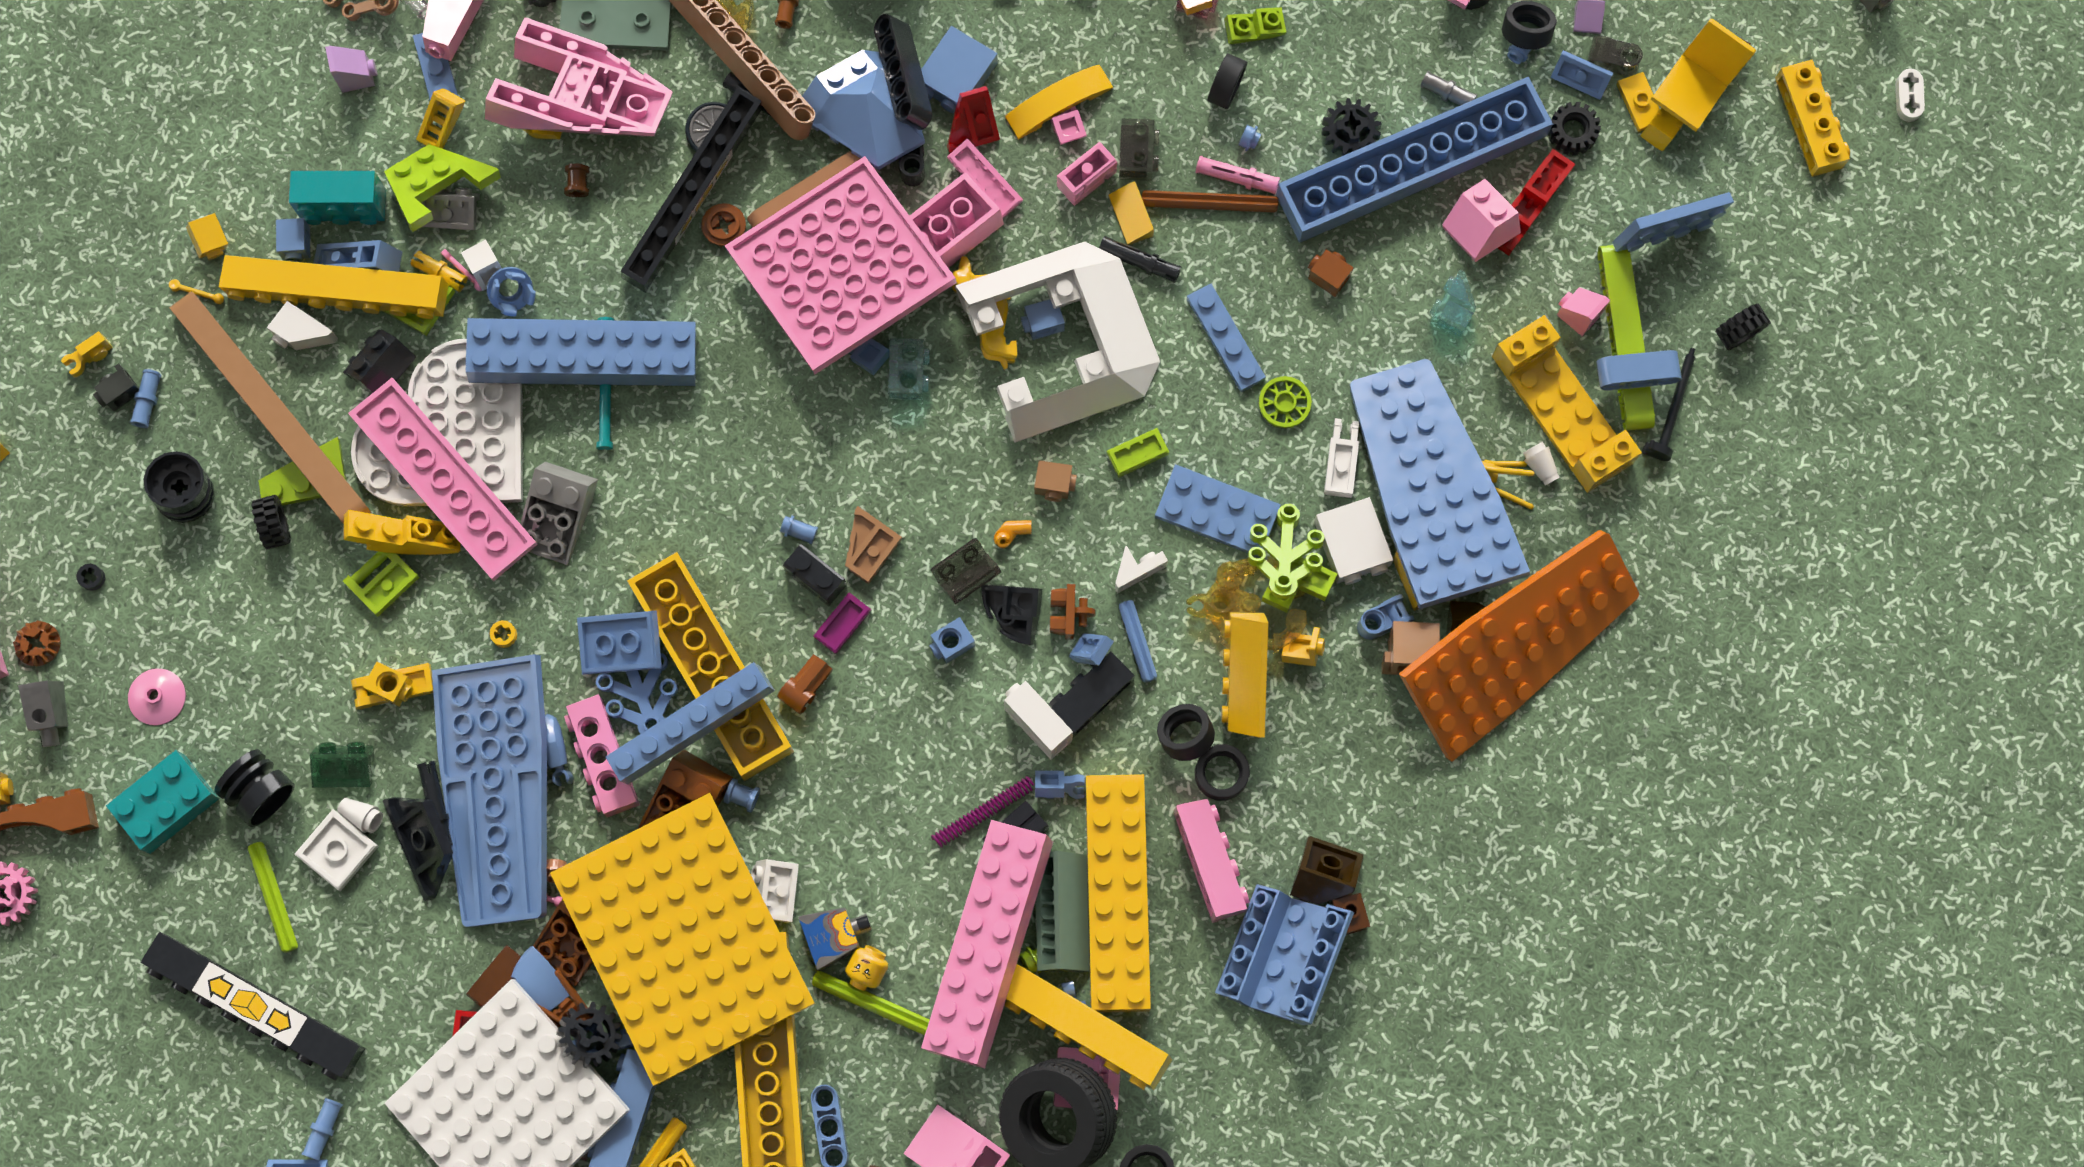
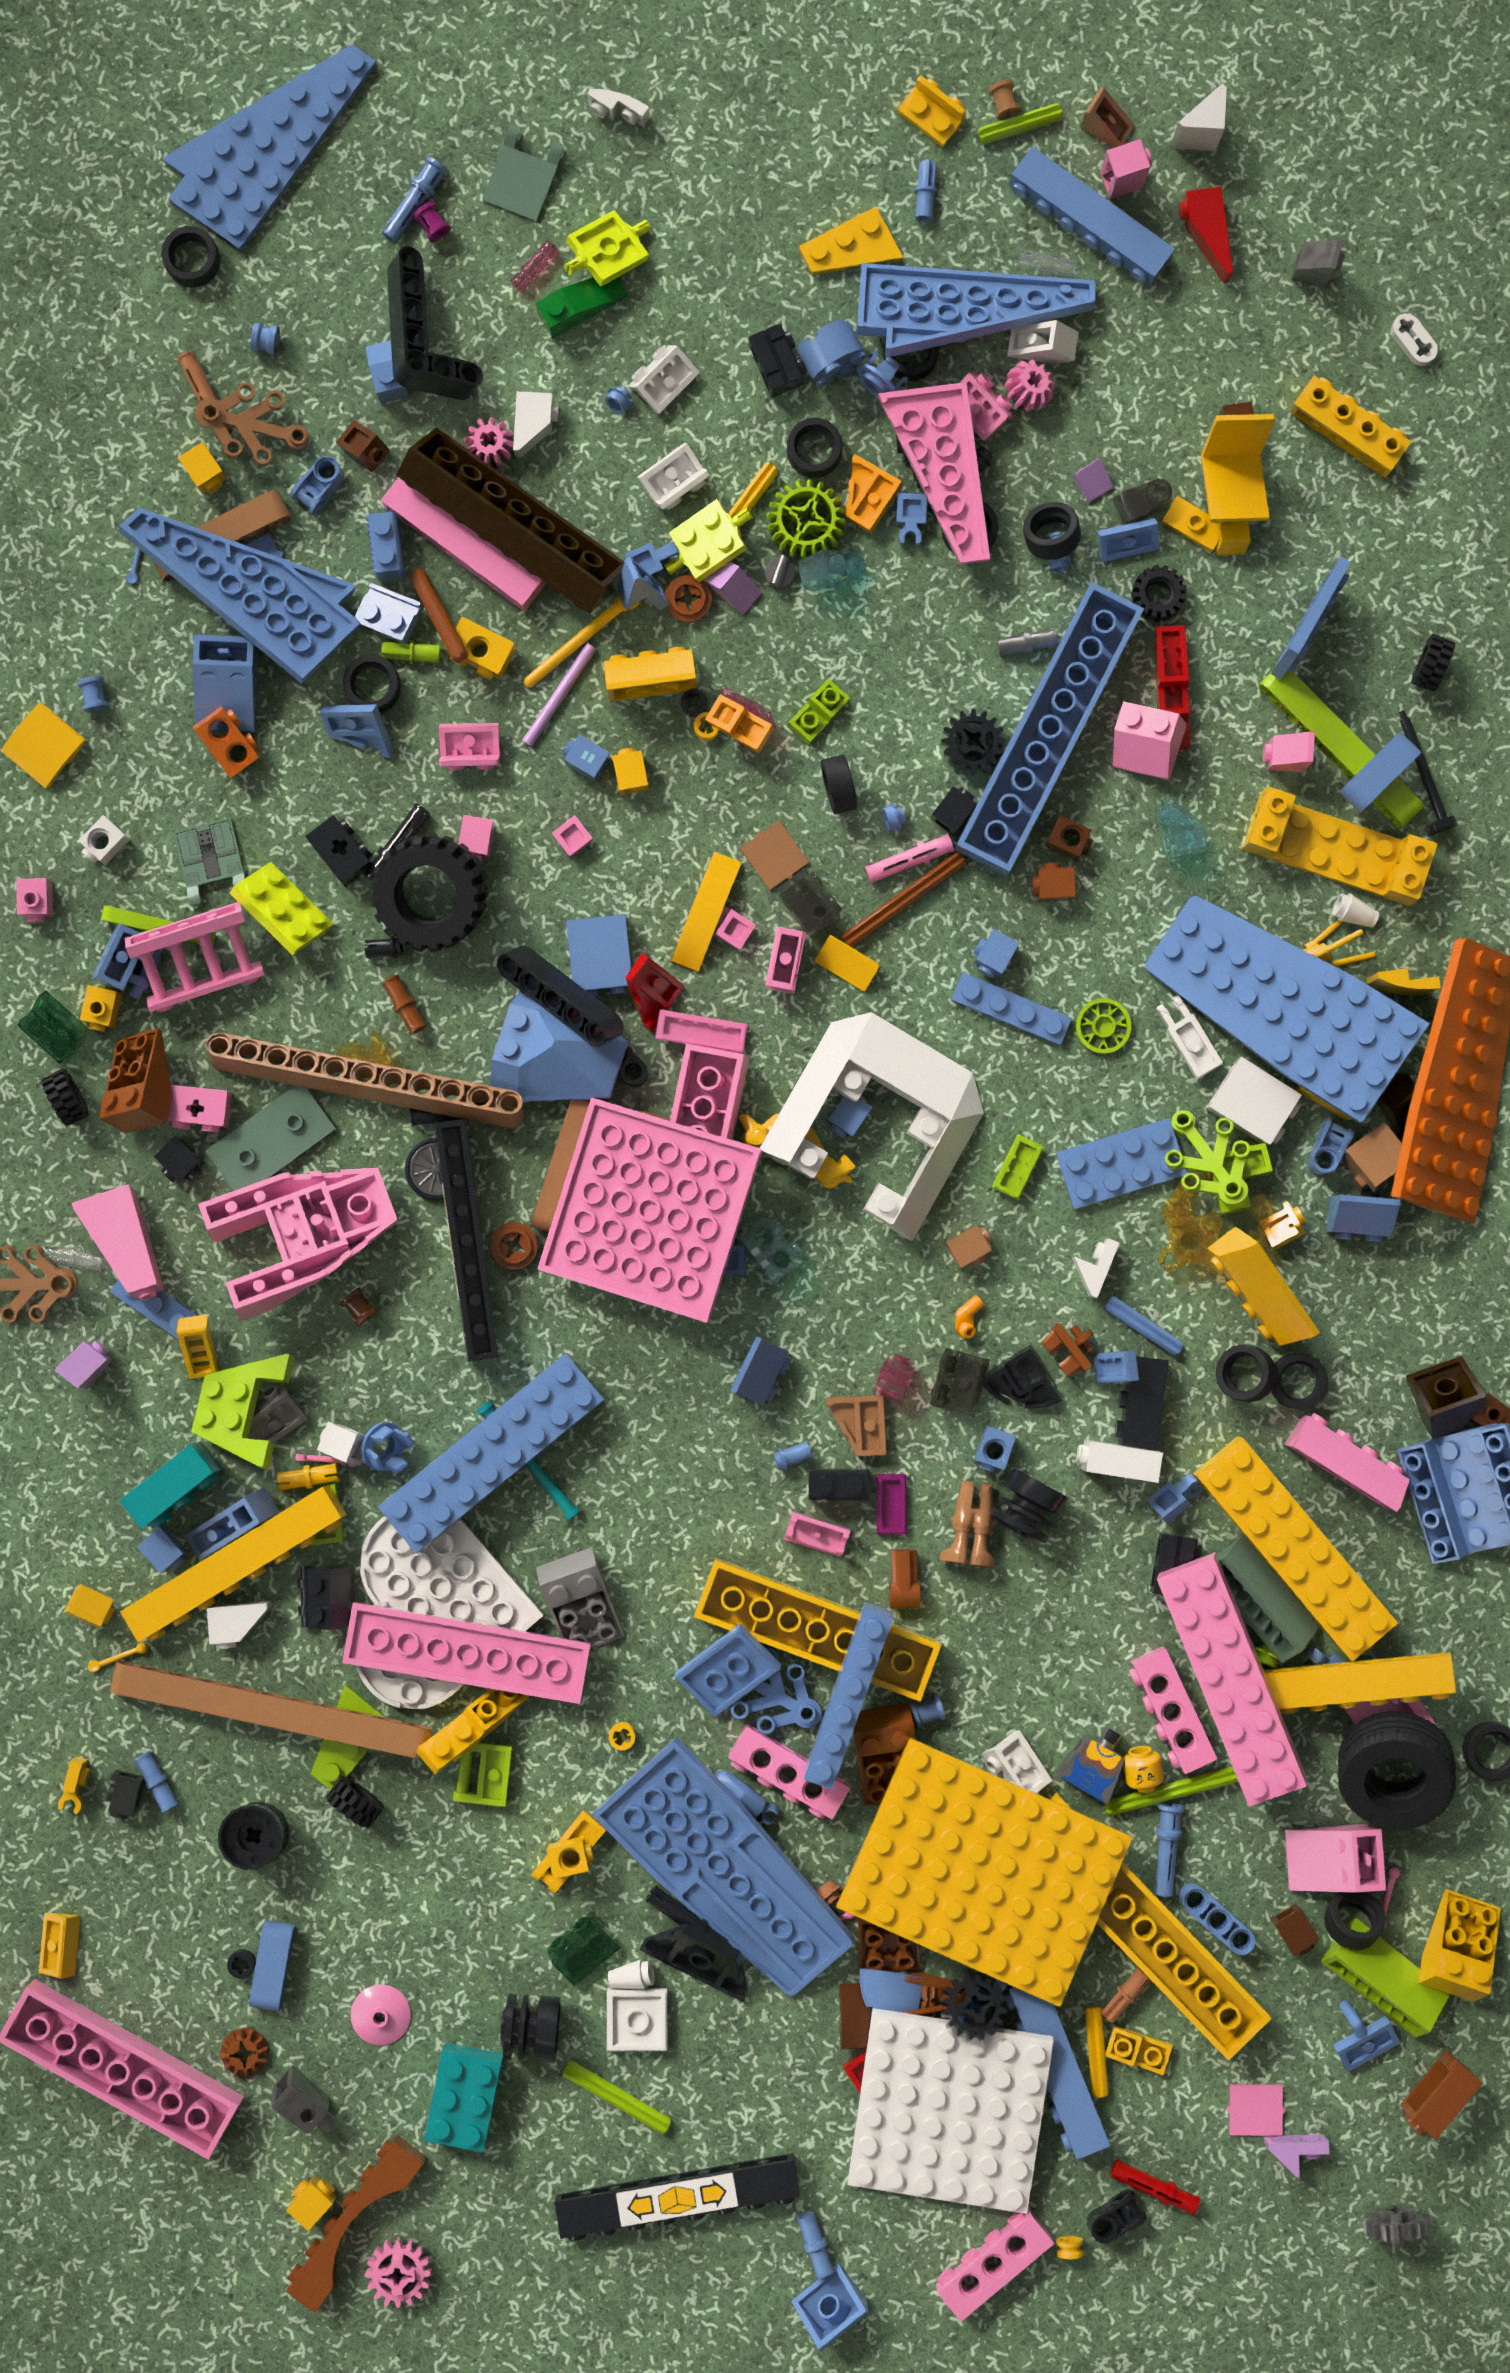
camera: 40 degrees left, 10 degrees up
magenta piece [931,776,1034,848] -> none
black pin [1099,236,1182,283] -> none
none -> medium blue beam [249,1920,296,2012]
none -> medium blue slope [730,1336,791,1406]
none -> medium nougat piece [740,820,809,891]
none -> bright pink hinge [784,1511,851,1557]
none -> clear pink brick [873,1353,915,1401]
none -> black brick [930,786,977,836]
none -> medium nougat piece [939,1480,995,1568]
none -> medium blue brick [973,929,1019,978]
none -> black wheel [990,1468,1069,1543]
none -> reddish brown brick [1045,815,1093,861]
none -> nougat axle [1102,1967,1152,2023]
none -> bright pink brick [1129,1646,1217,1774]
none -> medium blue pin [1154,1802,1185,1897]
none -> medium blue slope [1327,1195,1401,1243]
none -> yellow slope [1366,968,1441,995]

